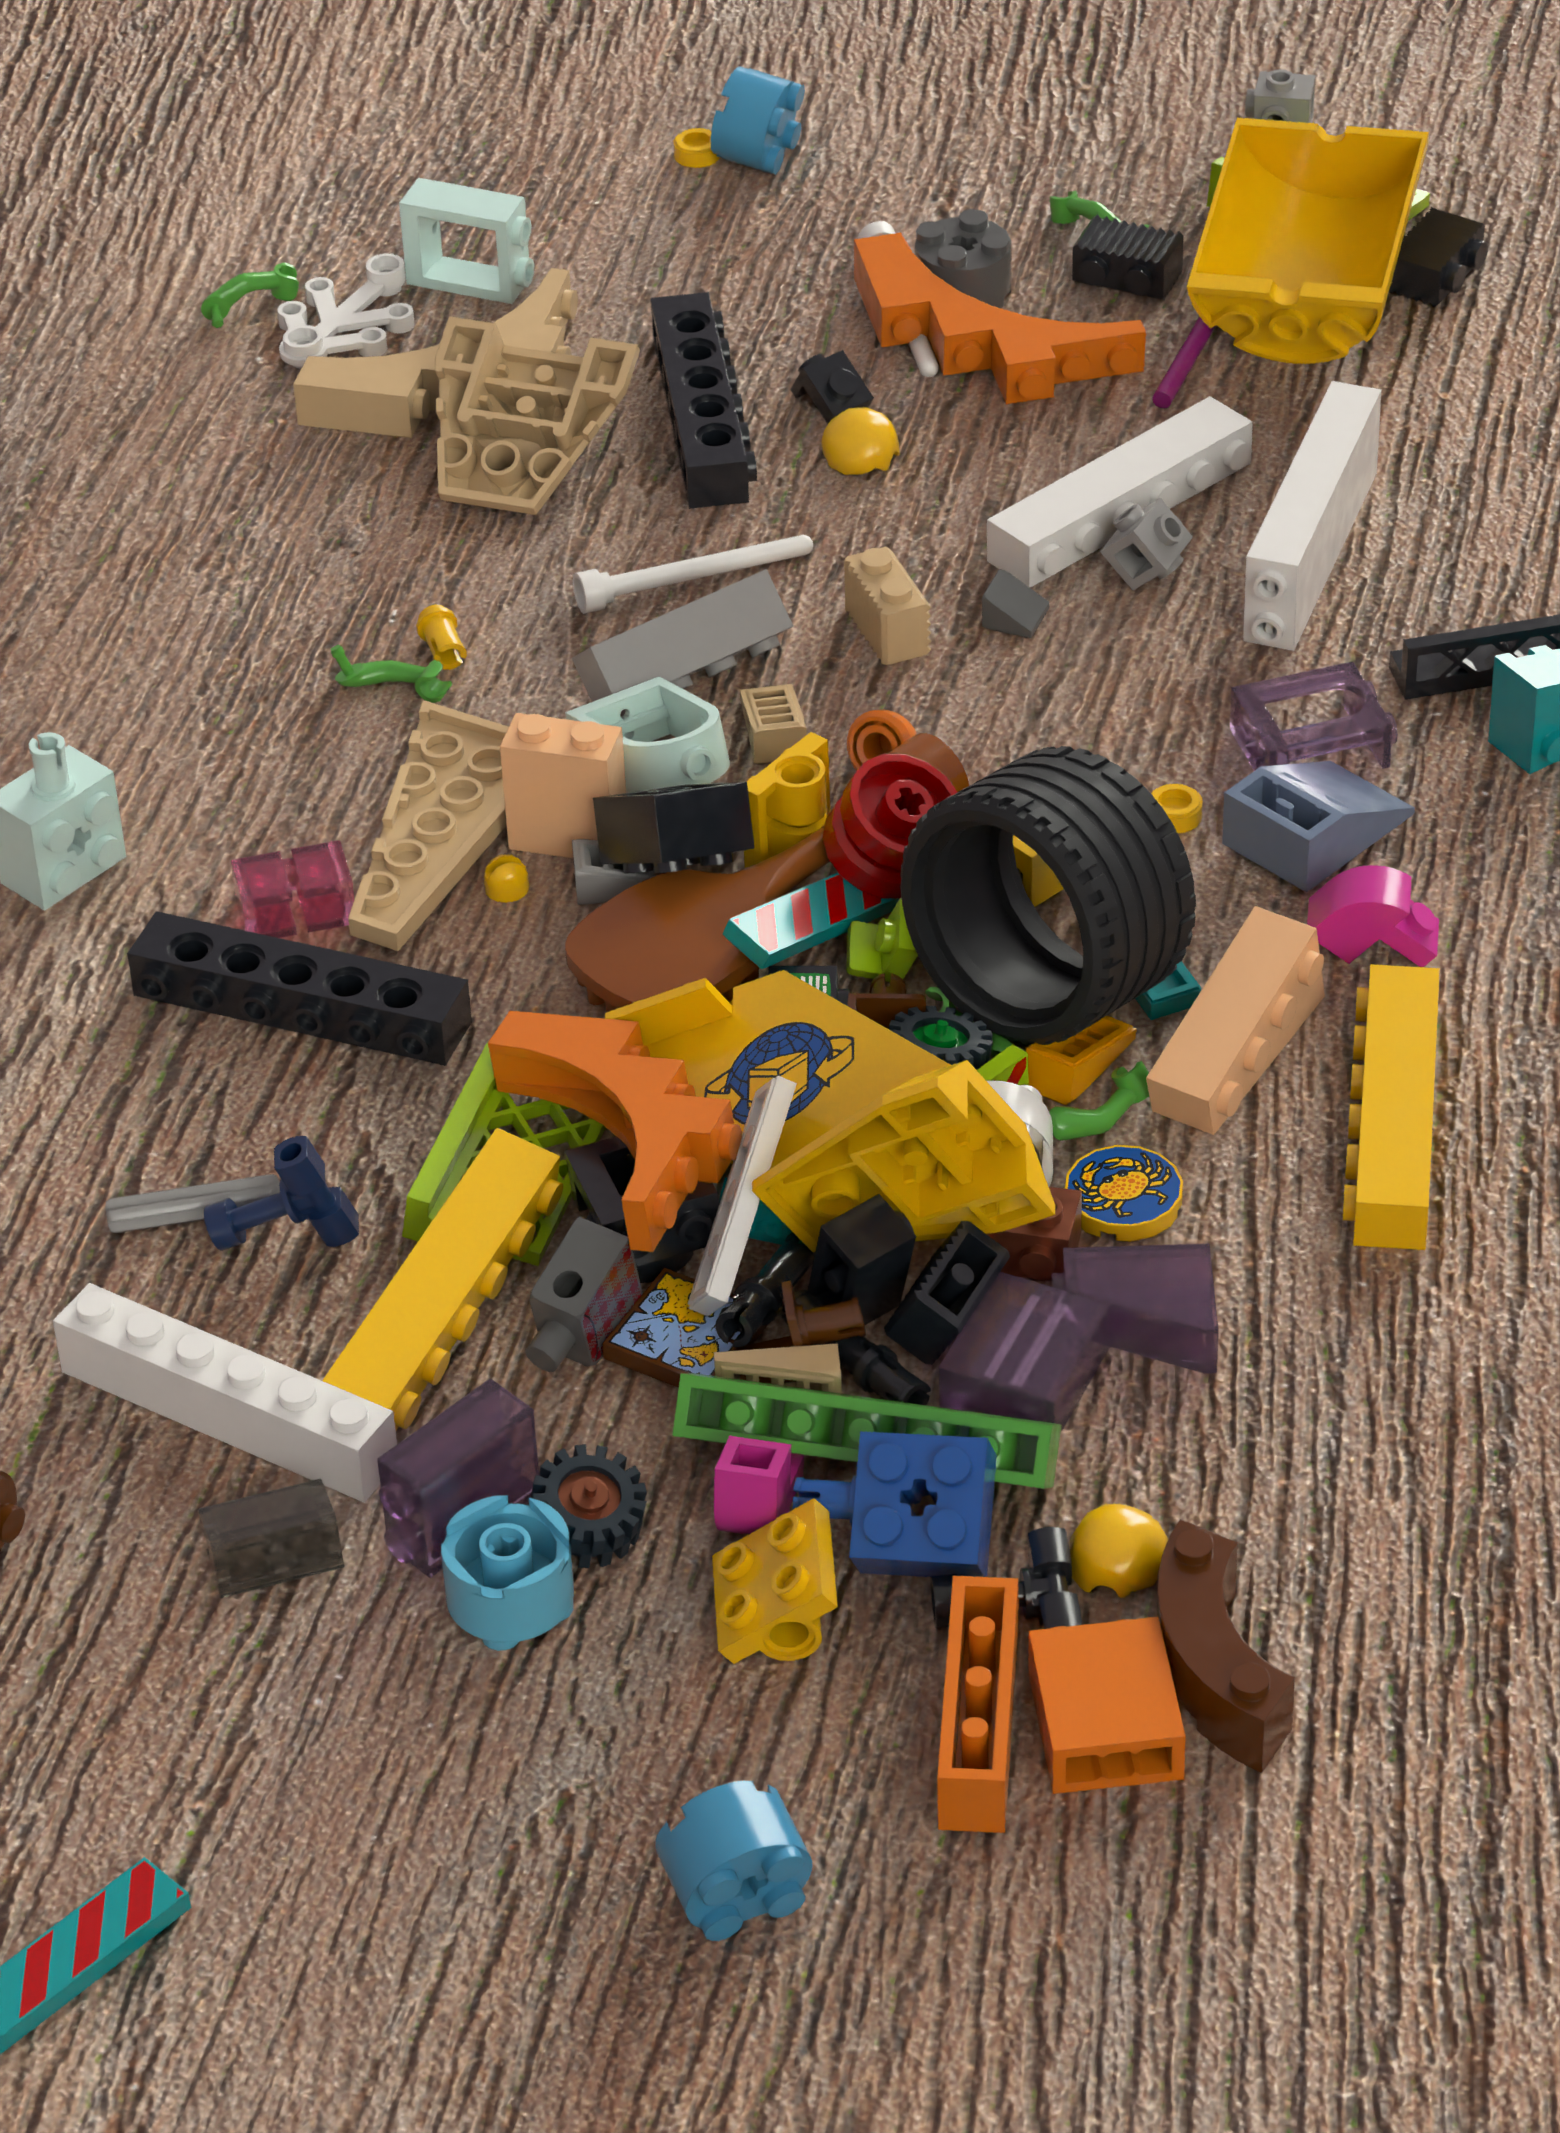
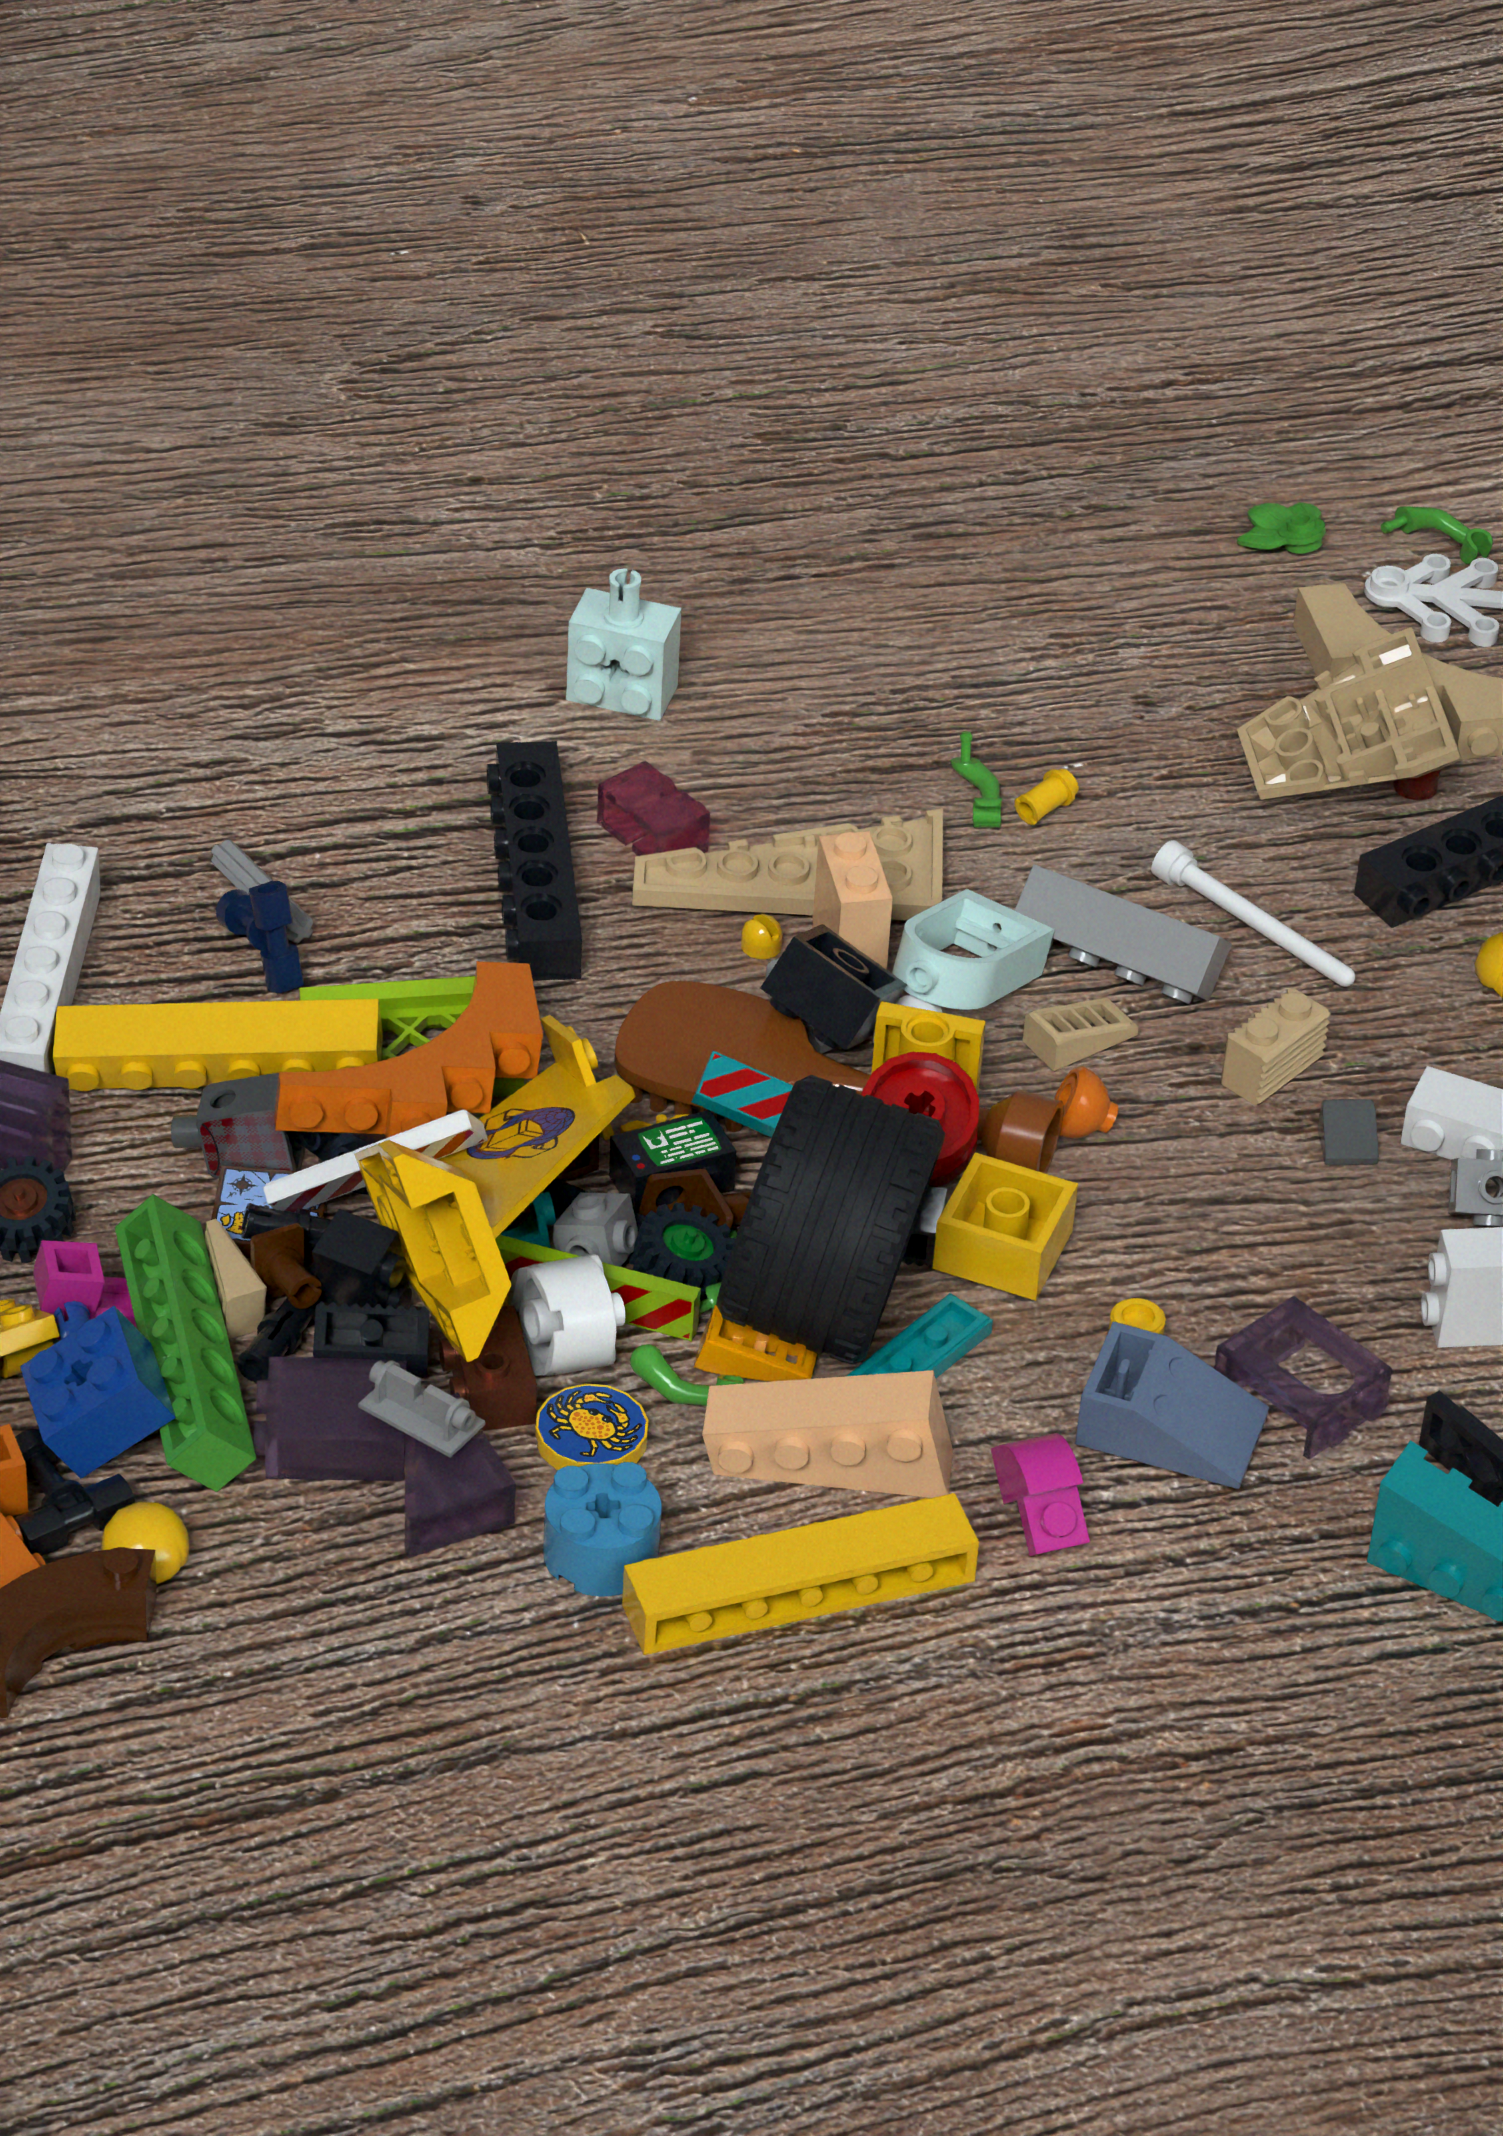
camera: 60 degrees right, 0 degrees up
none -> light grey hinge [358,1360,485,1458]
none -> dark azure brick [543,1462,662,1597]
none -> bright green plate [1237,502,1326,554]

